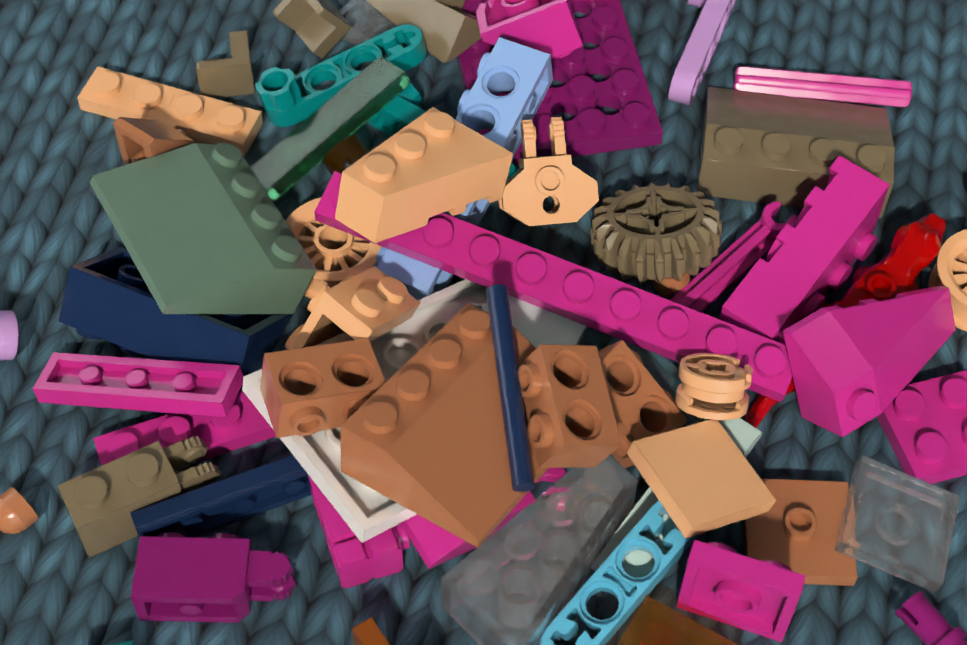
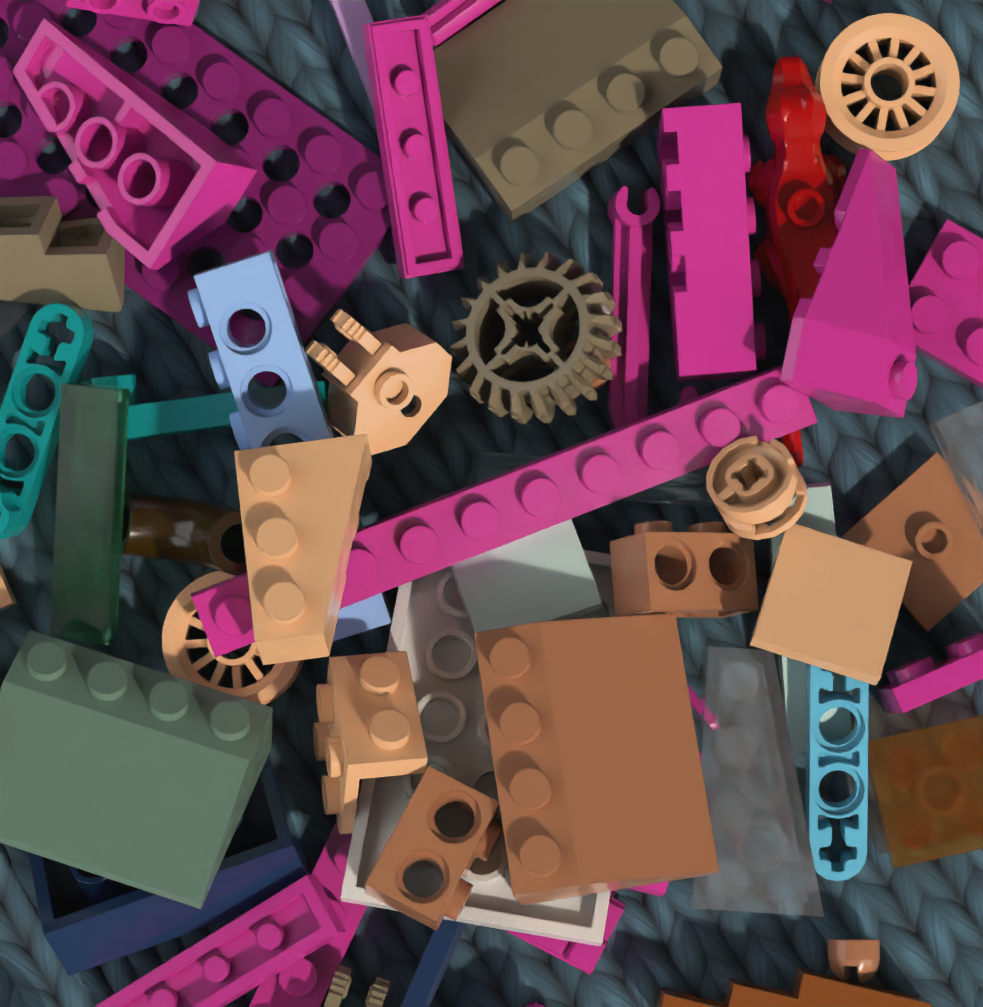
camera: 35 degrees left, 30 degrees up
dark blue bar [486,284,535,492] -> none
nougat brick [518,344,622,468] -> none
none -> dark pink tile [361,14,465,279]

